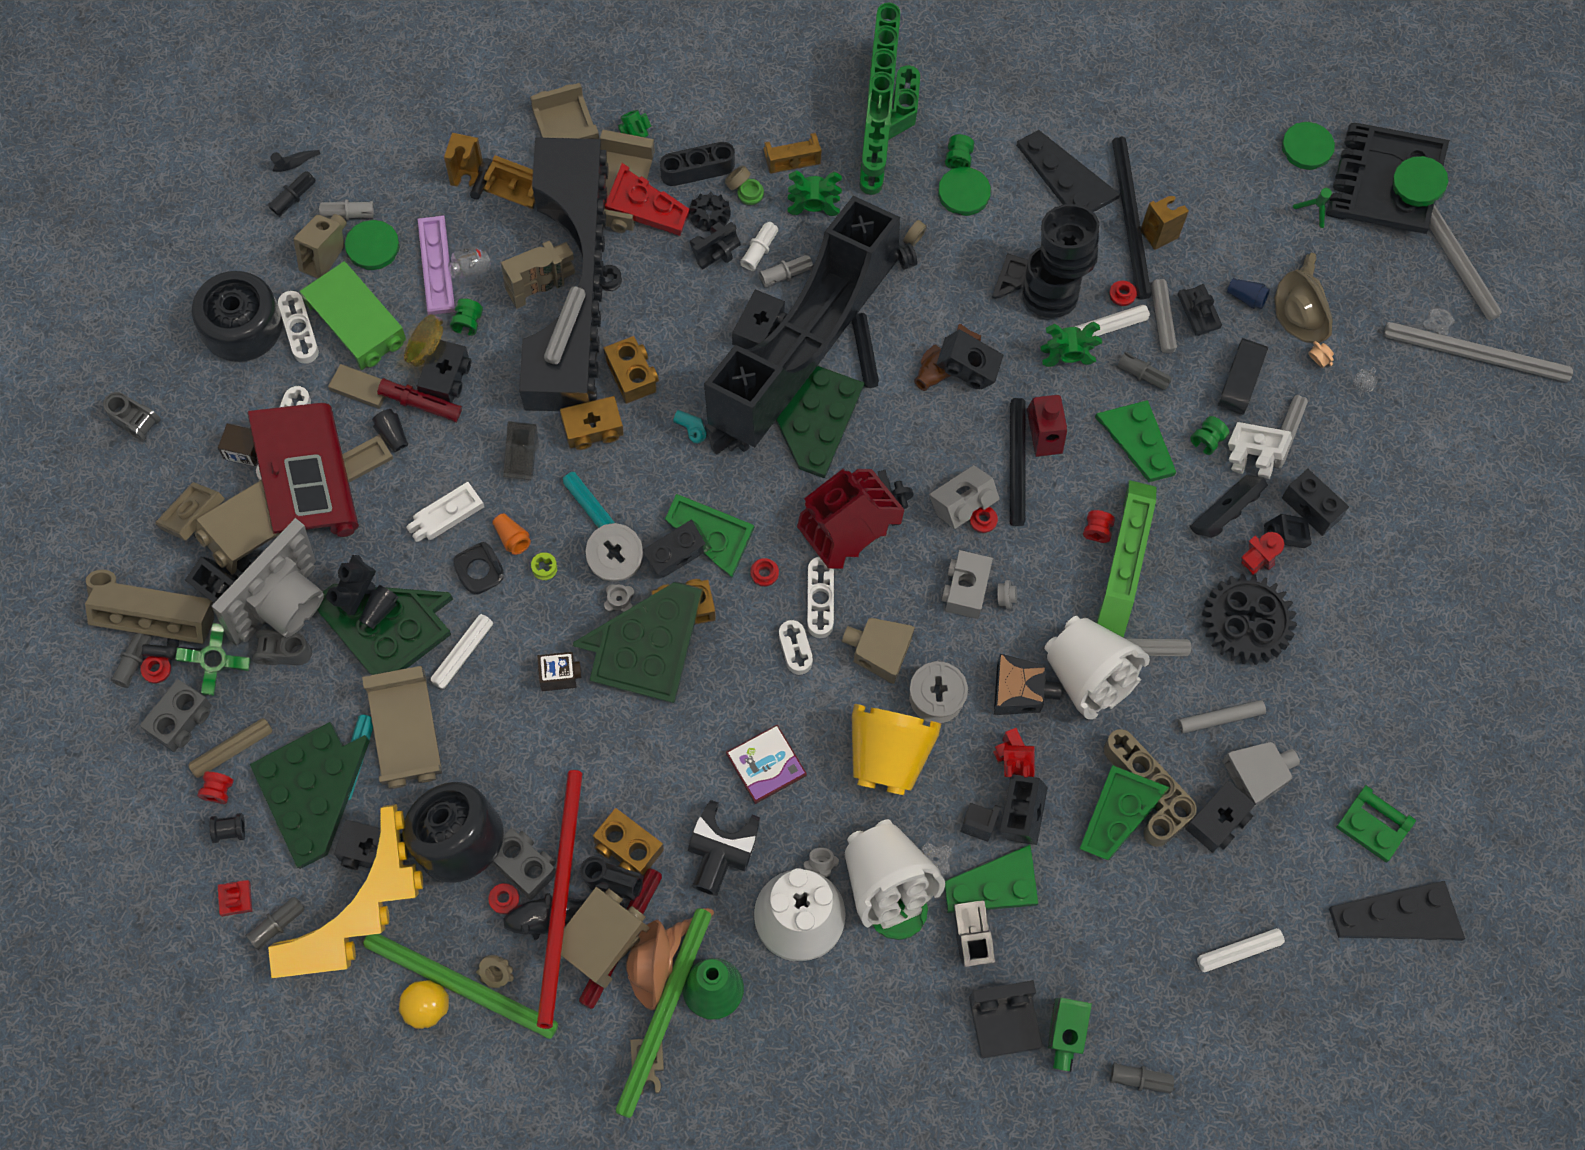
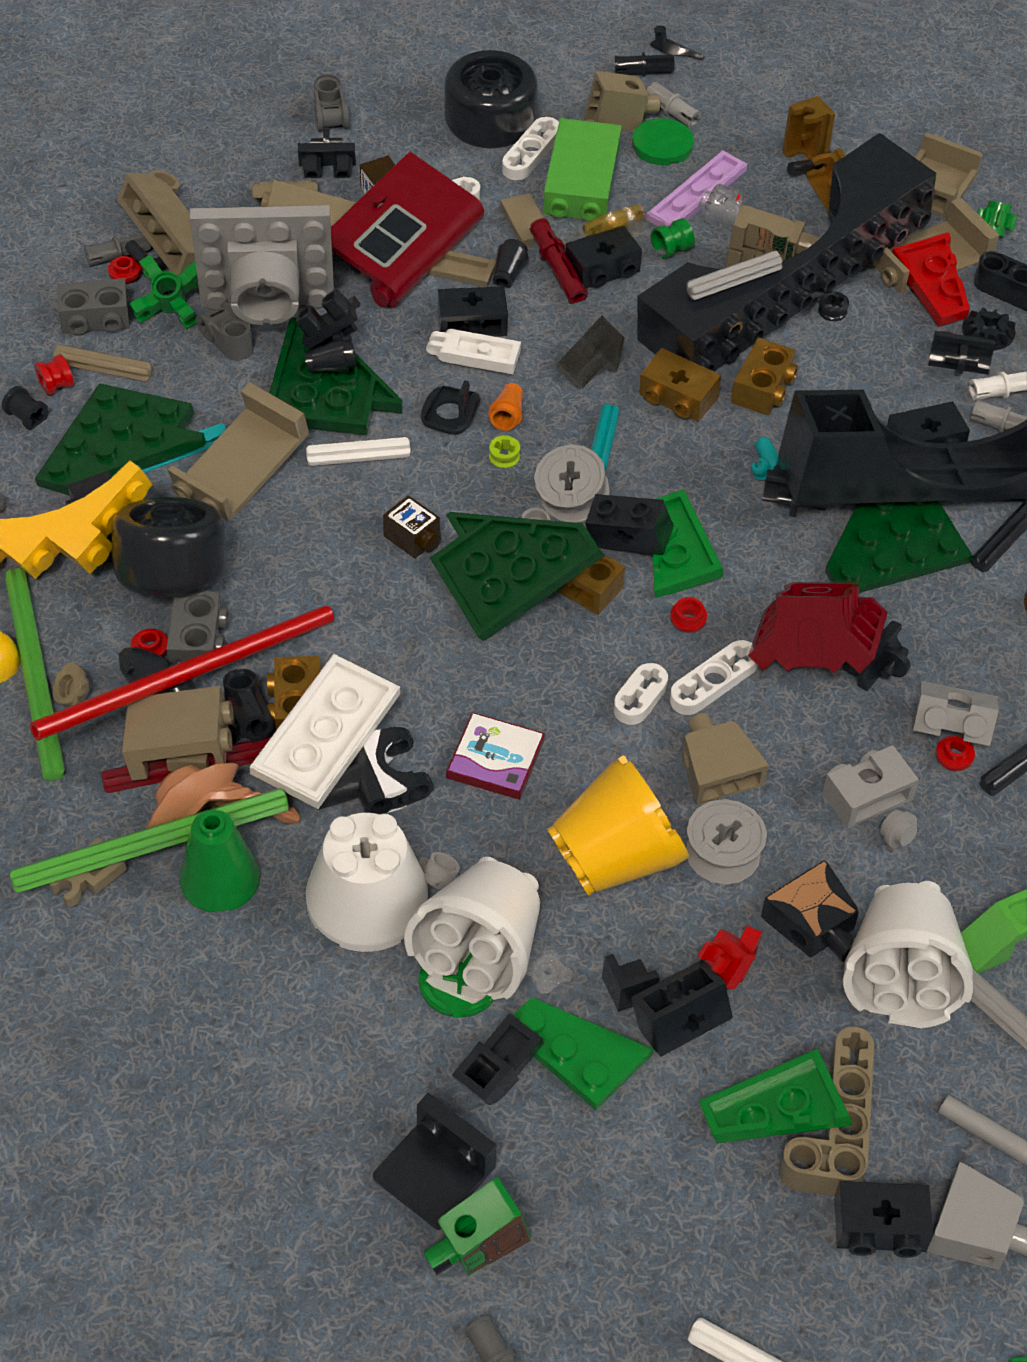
camera: 50 degrees right, 15 degrees down
none -> white tile [250,654,400,809]
none -> black hips [298,129,356,178]
none -> black brick [438,286,508,337]

